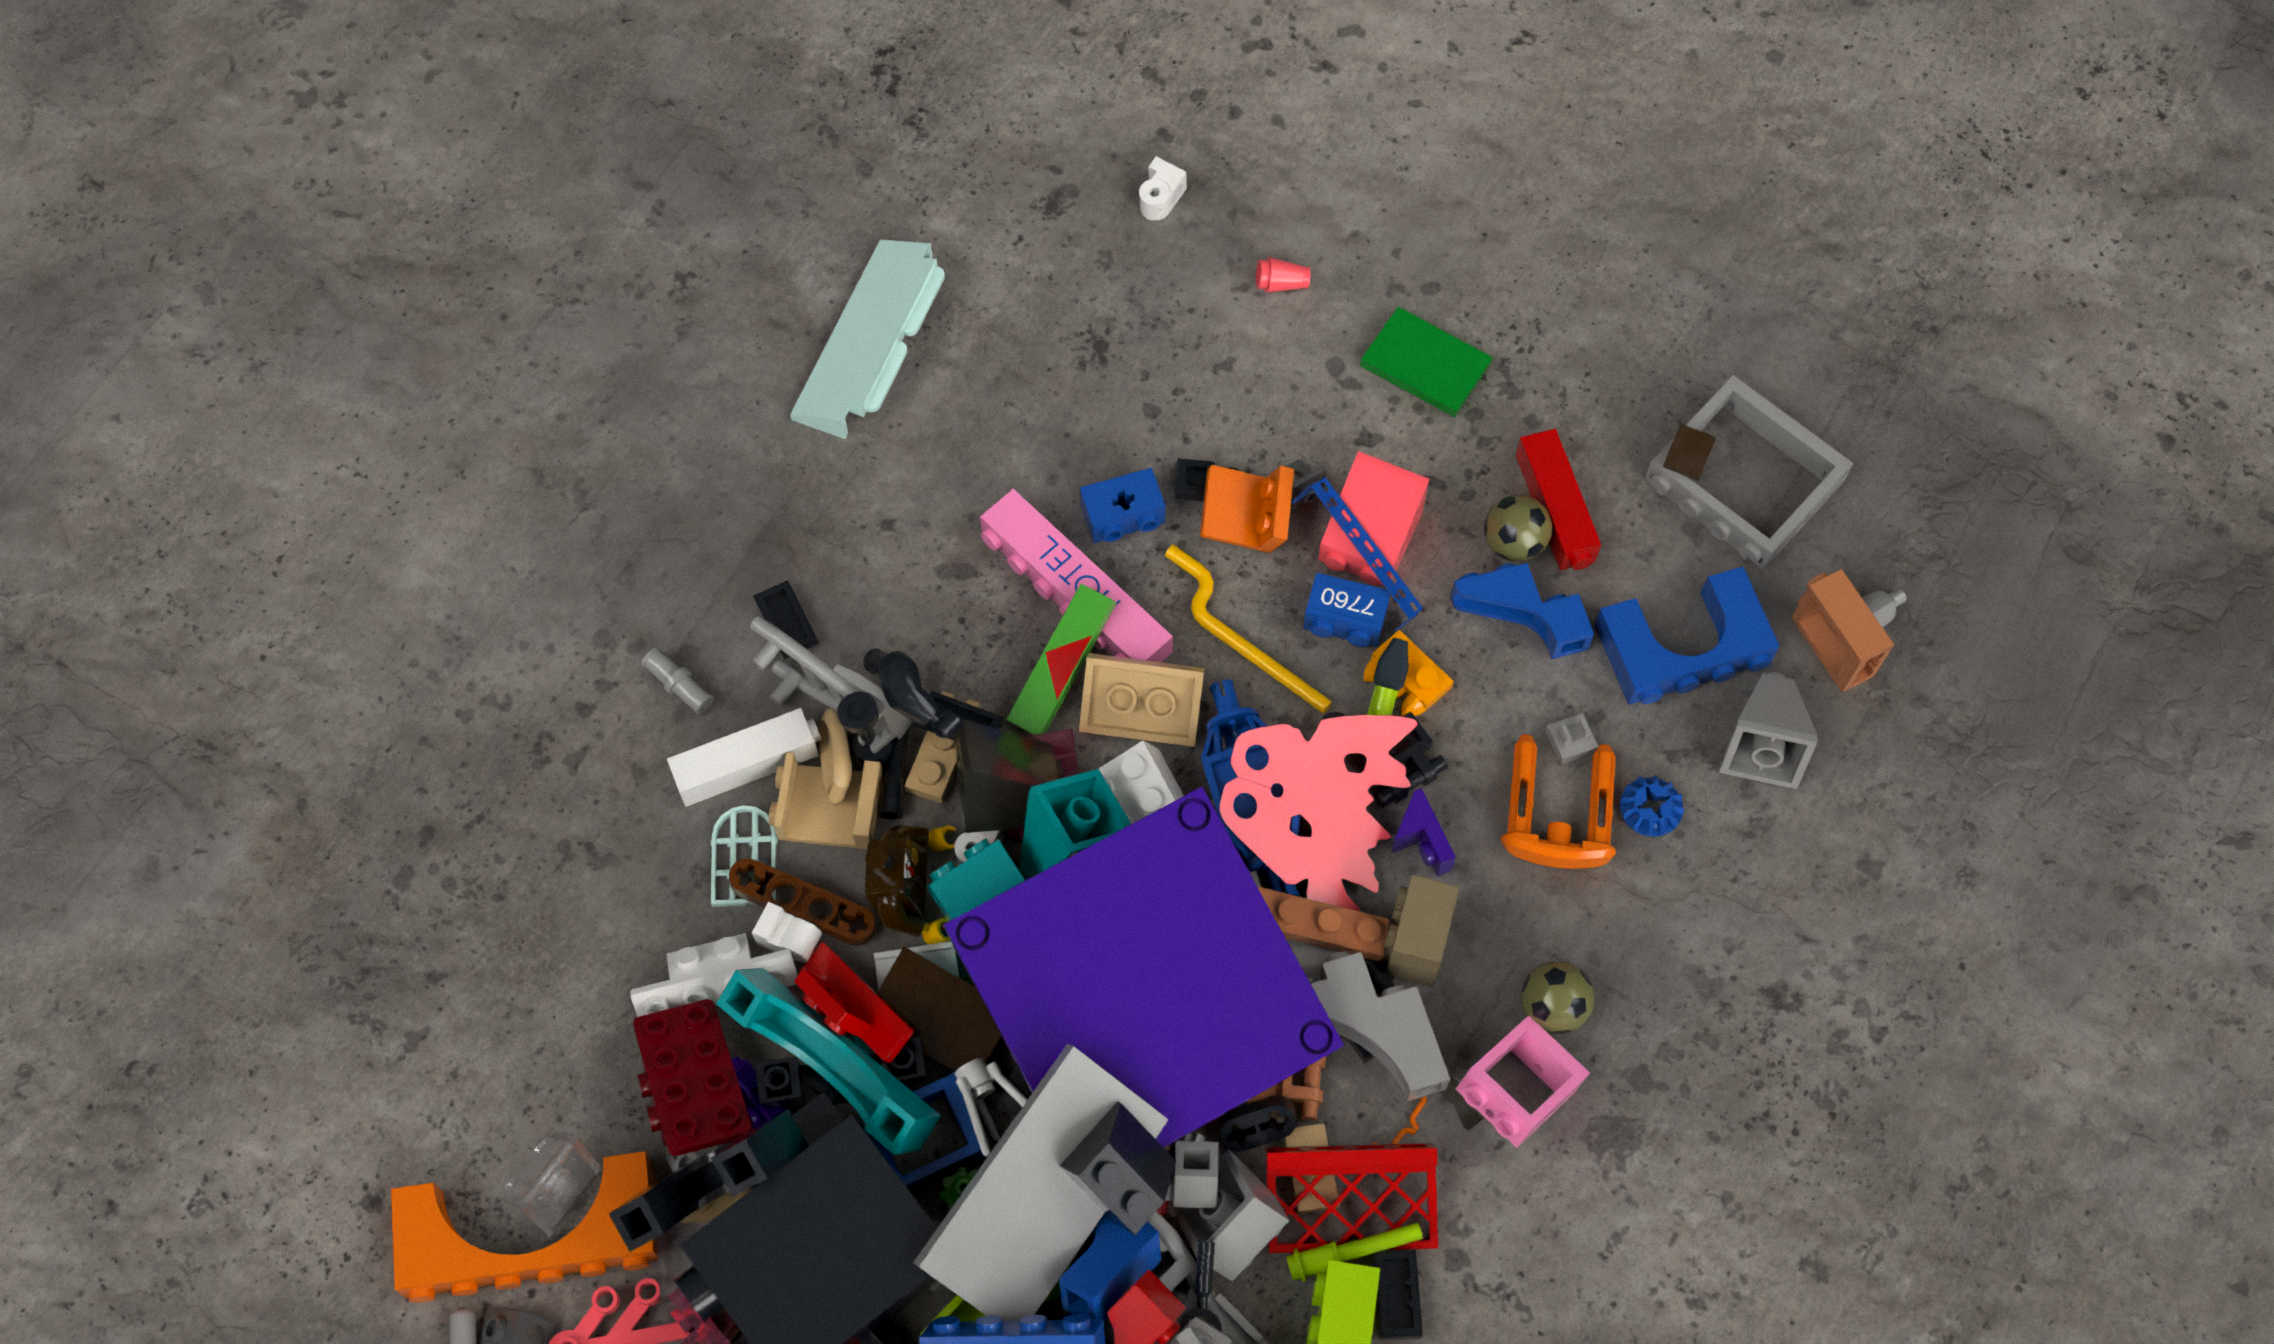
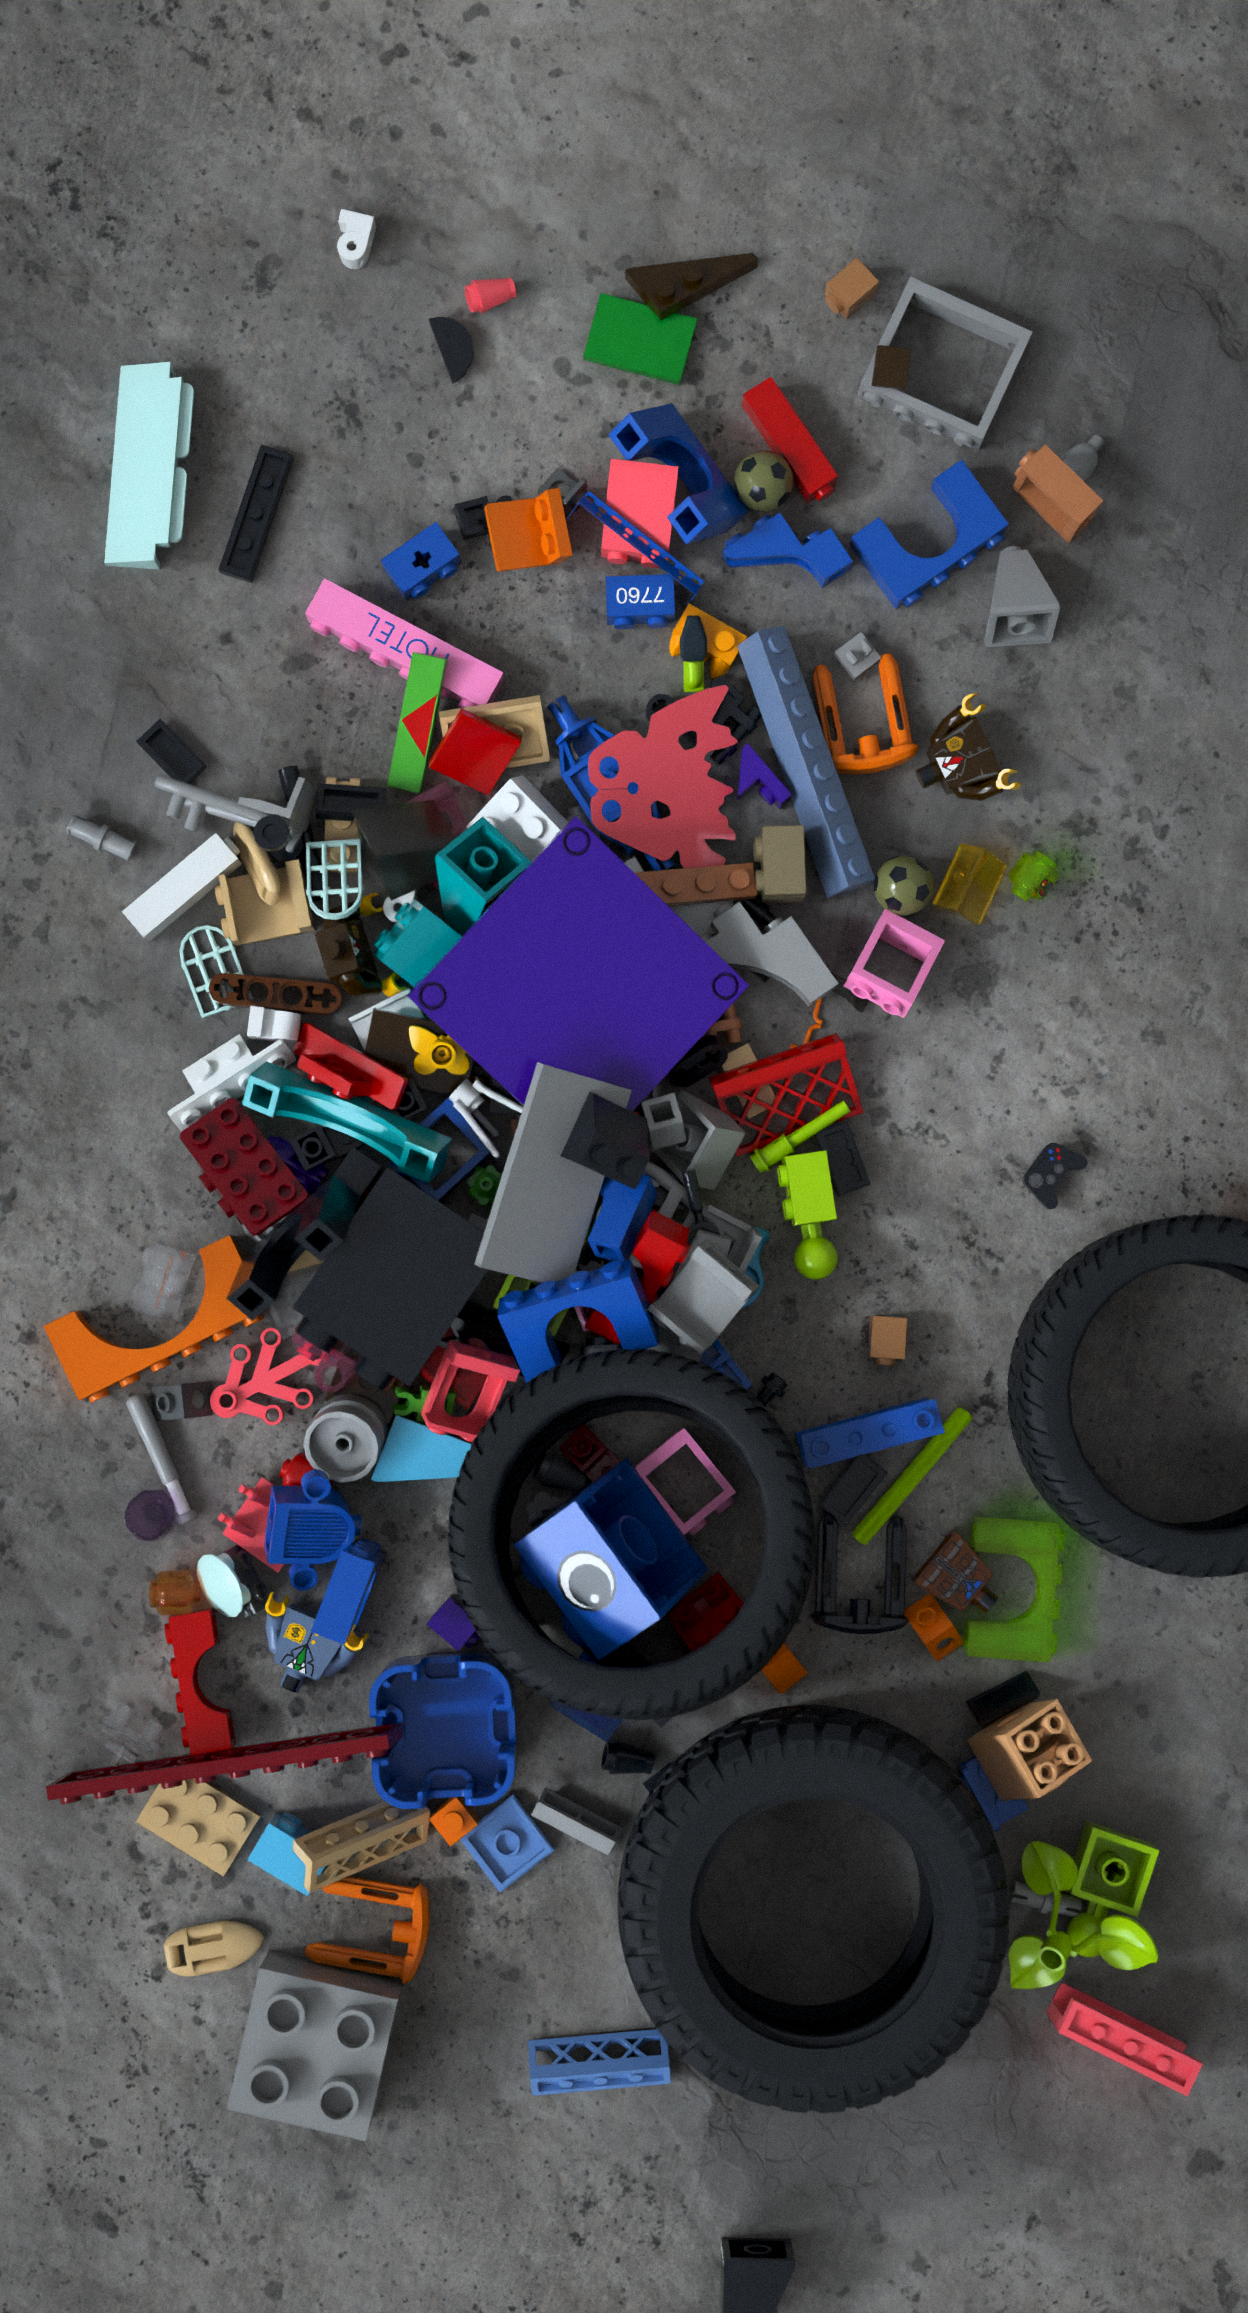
camera: 20 degrees left, 20 degrees up
black arm [863,648,963,738] -> none
yellow piece [1165,544,1333,714] -> none
blue gear [1620,775,1685,837] -> none
none -> black tile [218,445,294,583]
none -> light aqua window [306,838,364,920]
none -> yellow animal [409,1025,470,1075]
none -> black tile [428,316,474,384]
none -> red tile [429,708,522,796]
none -> blue arch [608,403,749,545]
none -> dark brown wing [625,253,758,320]
none -> sand blue brick [737,625,875,898]
none -> medium nougat brick [825,257,879,320]
none -> dark brown torso [915,693,1021,801]
none -> clear yellow panel [932,843,1006,925]
none -> clear neon green head [1008,850,1059,902]

